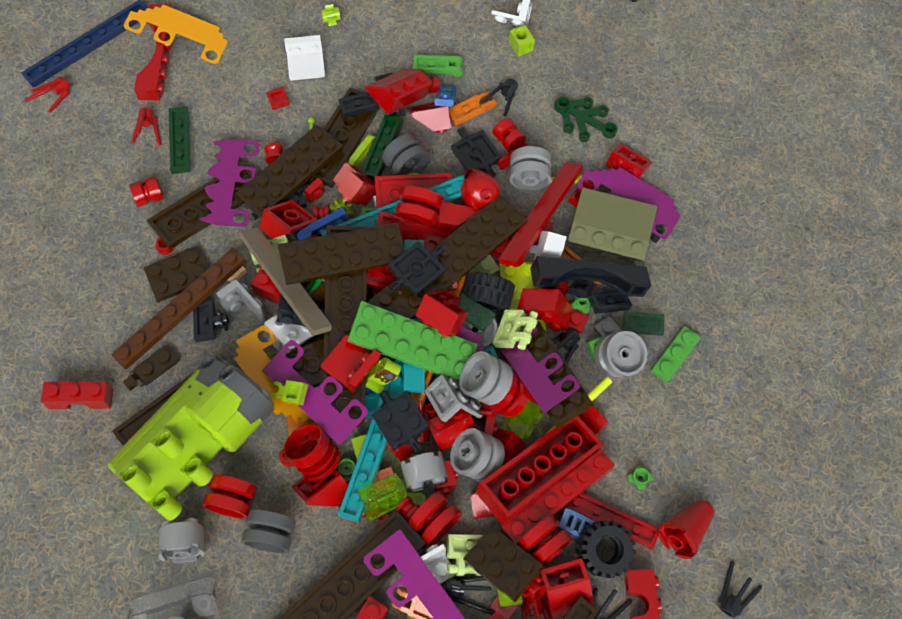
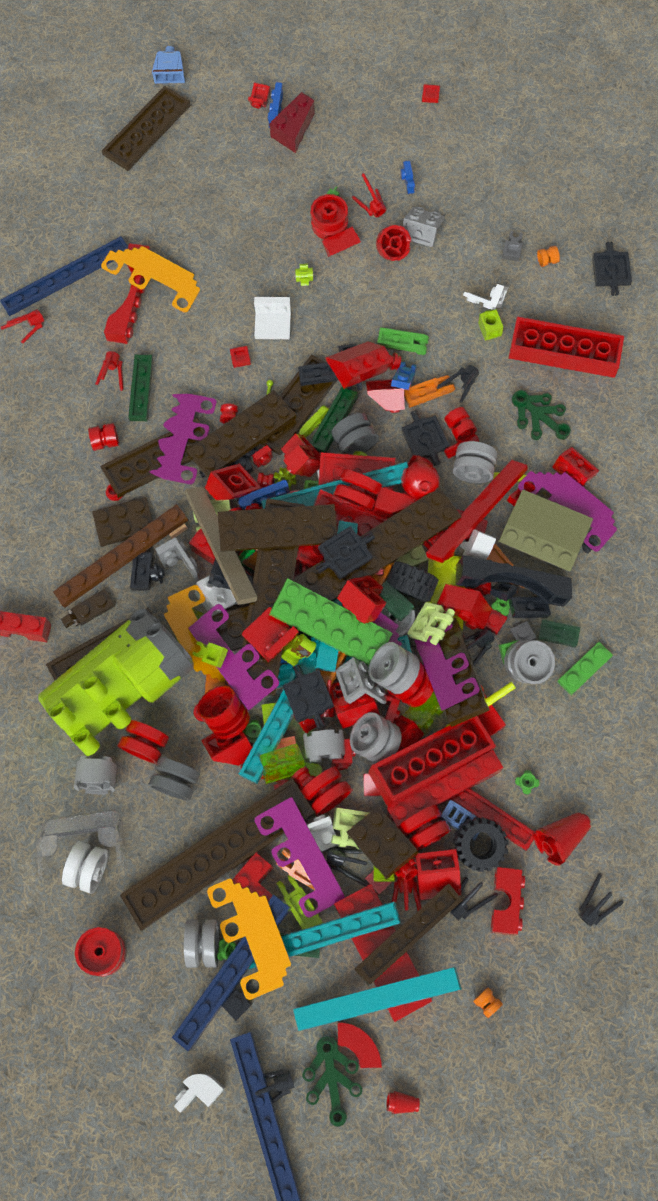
camera: 15 degrees right, 5 degrees up
none -> red brick [508,317,624,378]

